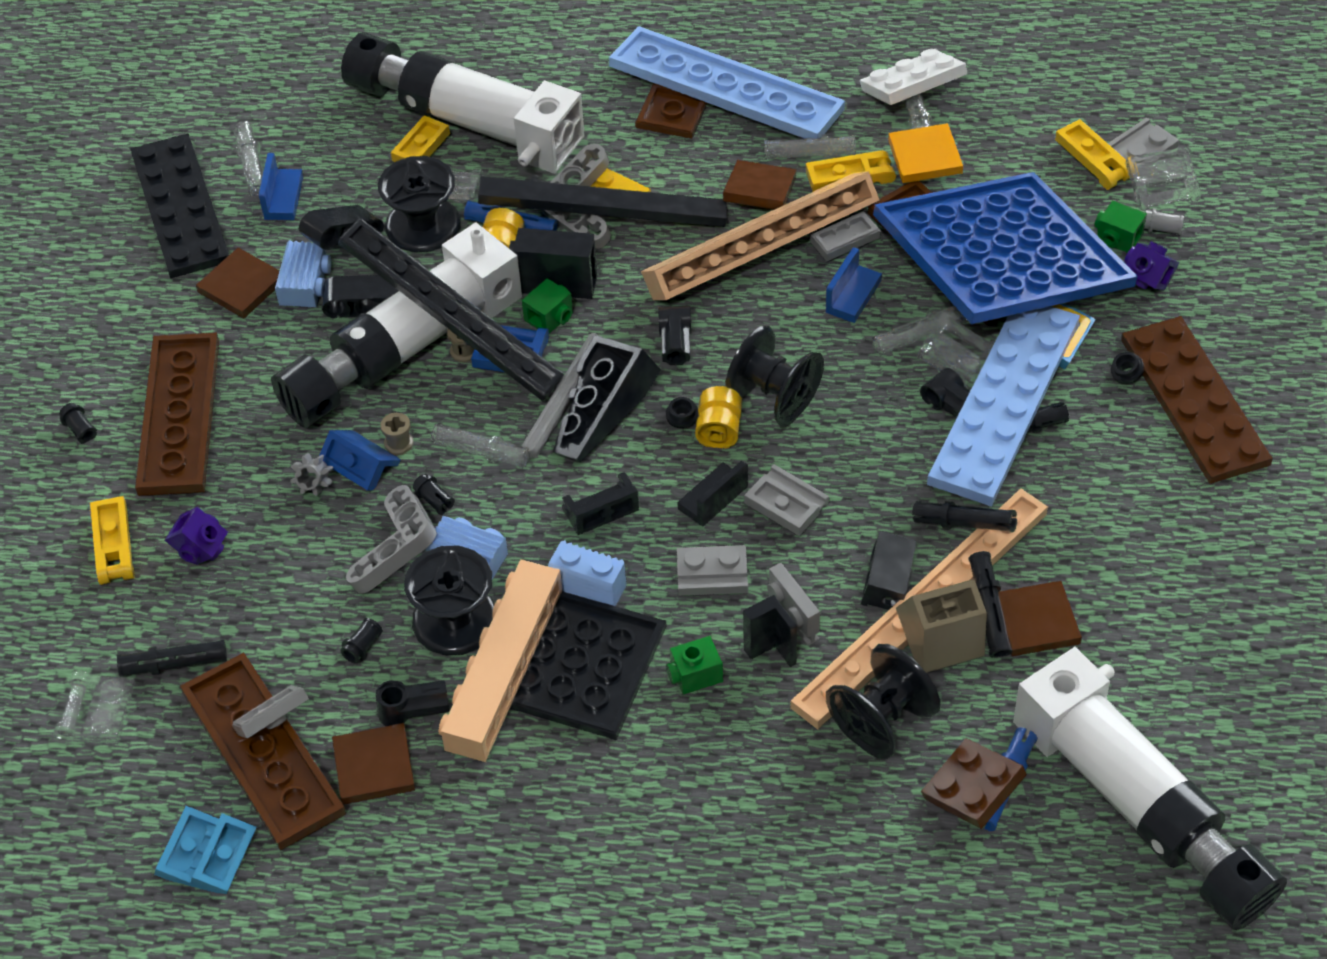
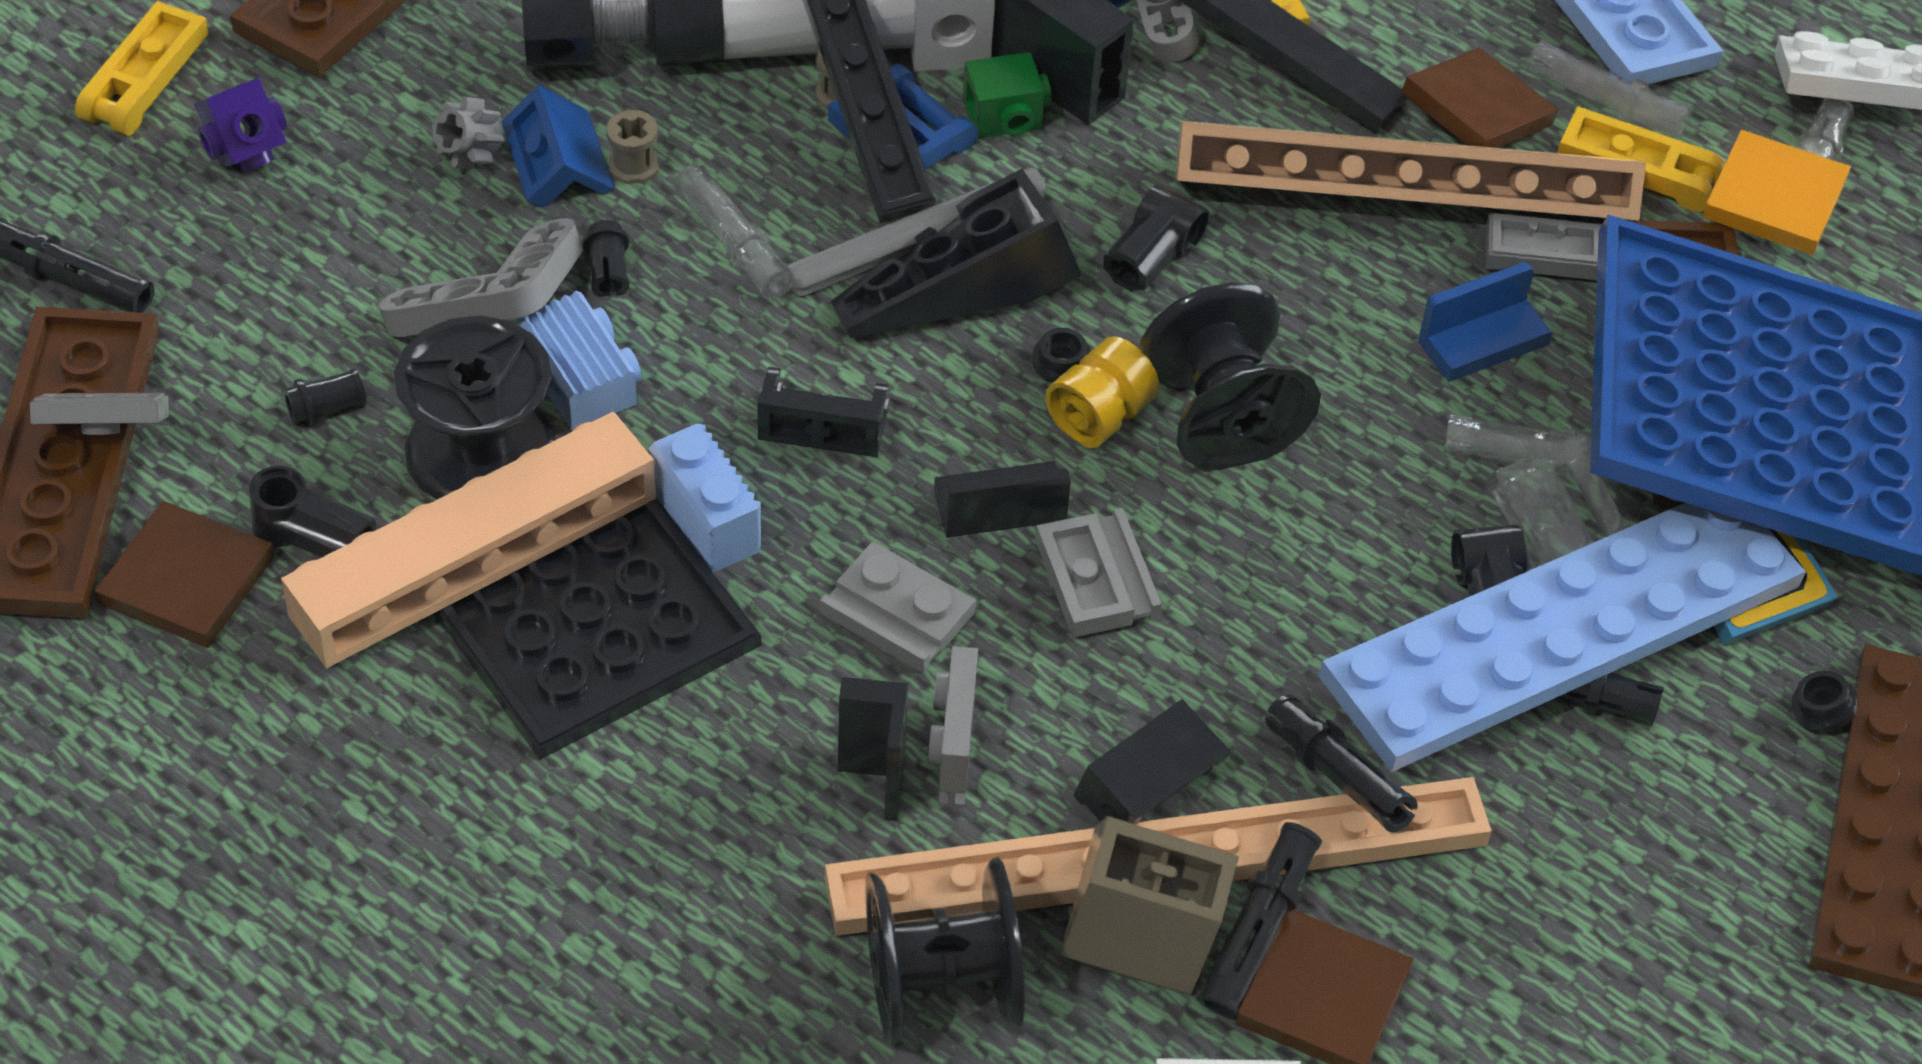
camera: 30 degrees right, 0 degrees up
green brick [666,636,723,695] -> none

